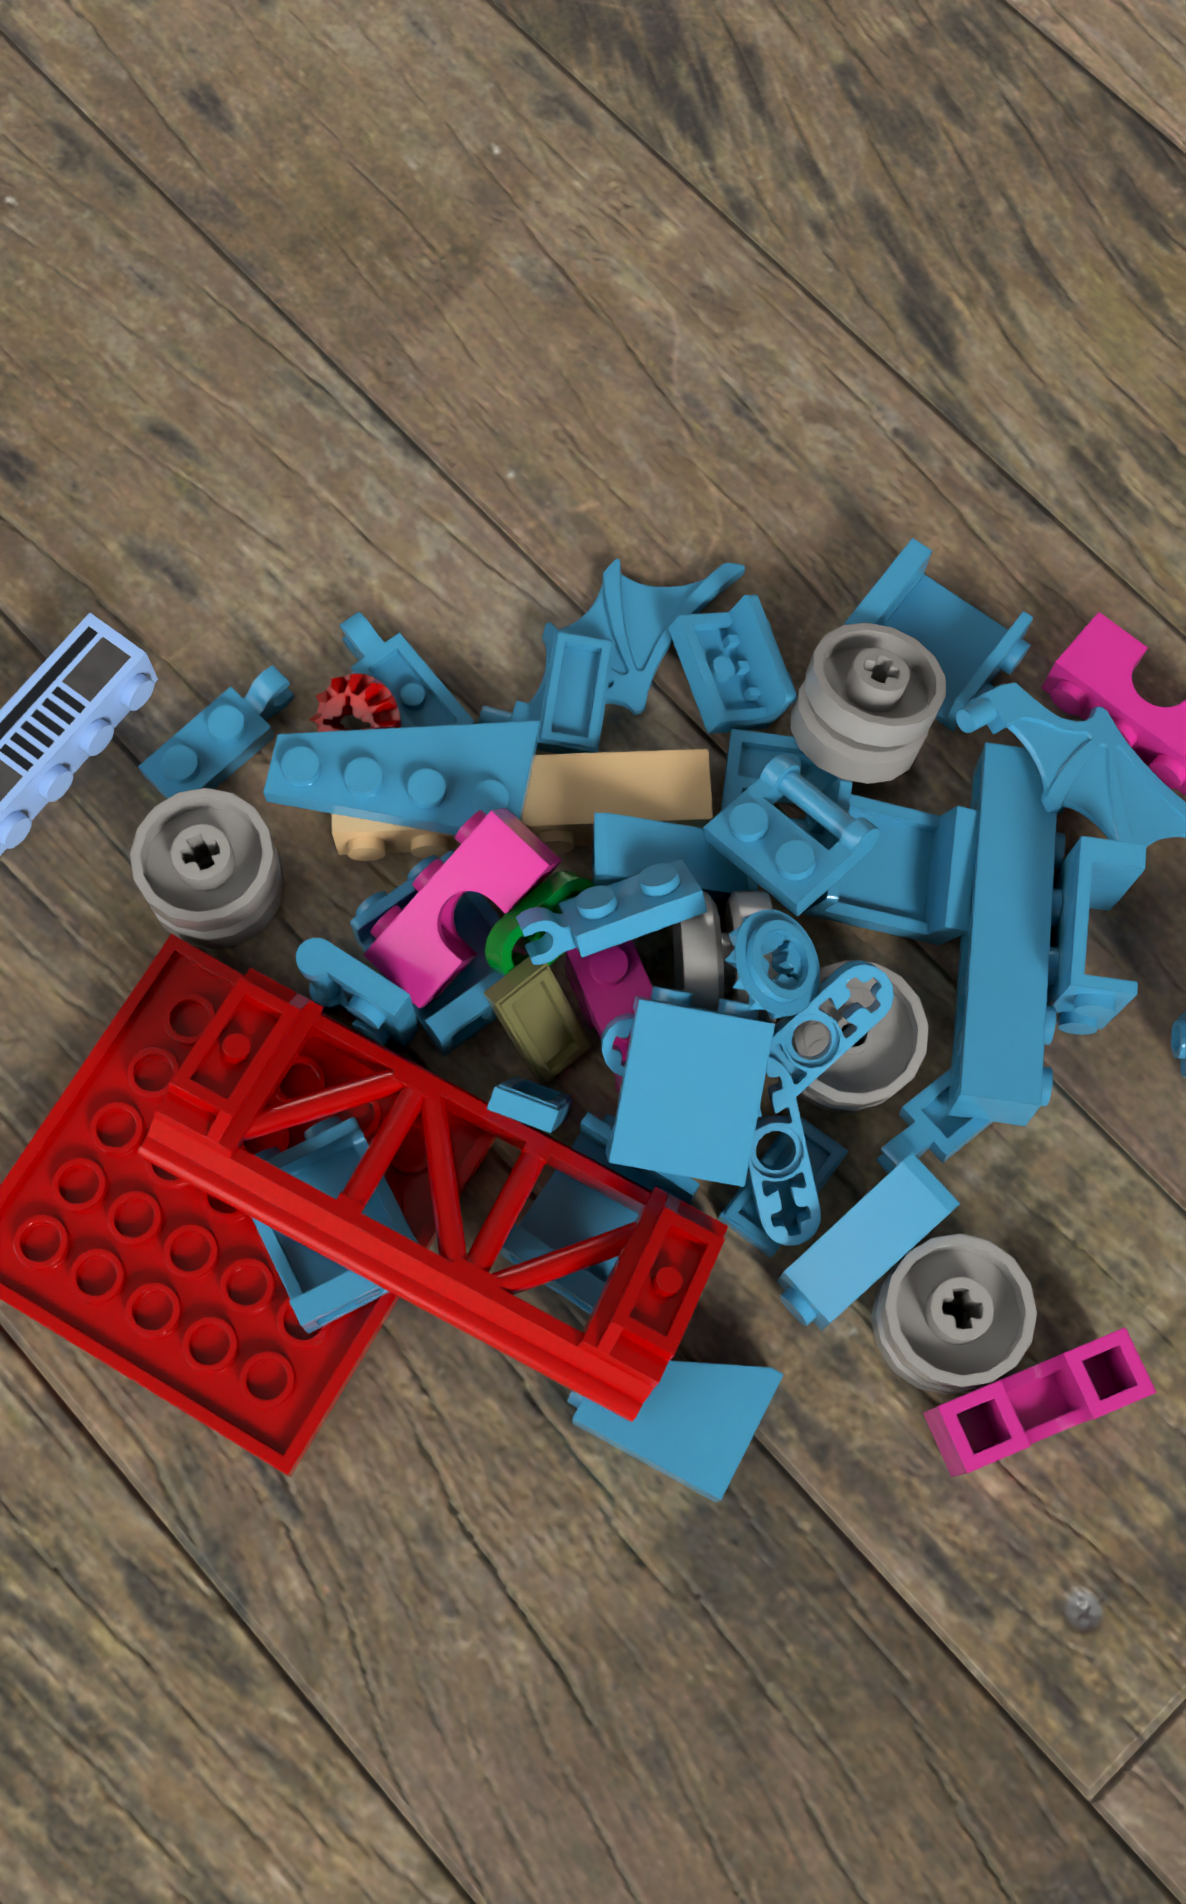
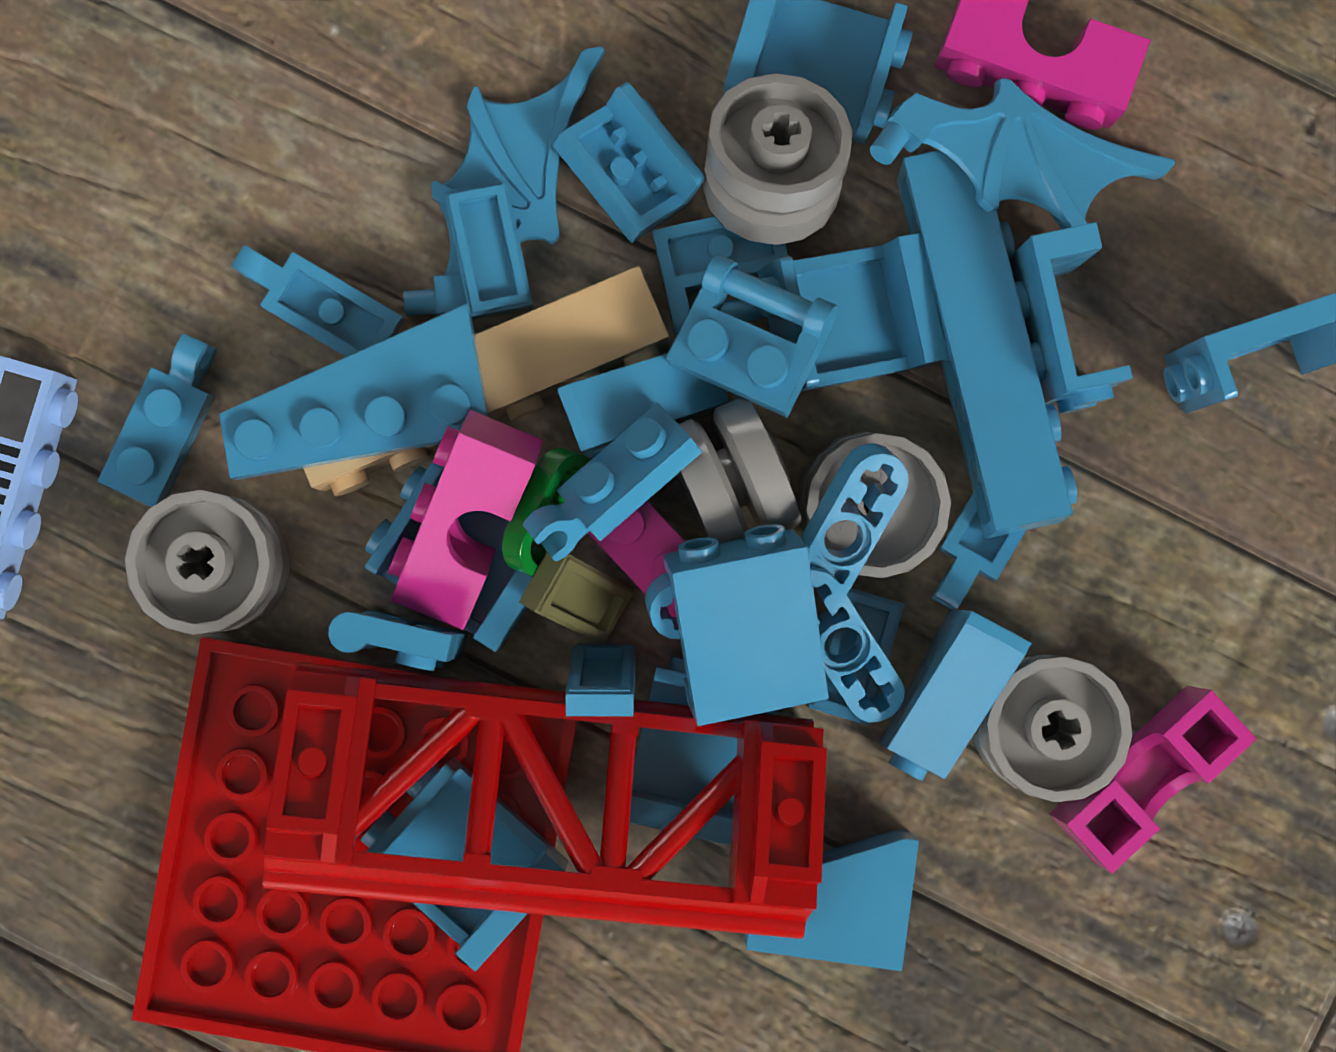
camera: 20 degrees left, 15 degrees up
red gear [309,673,401,732] -> none
dark azure gear [725,909,820,1019] -> none

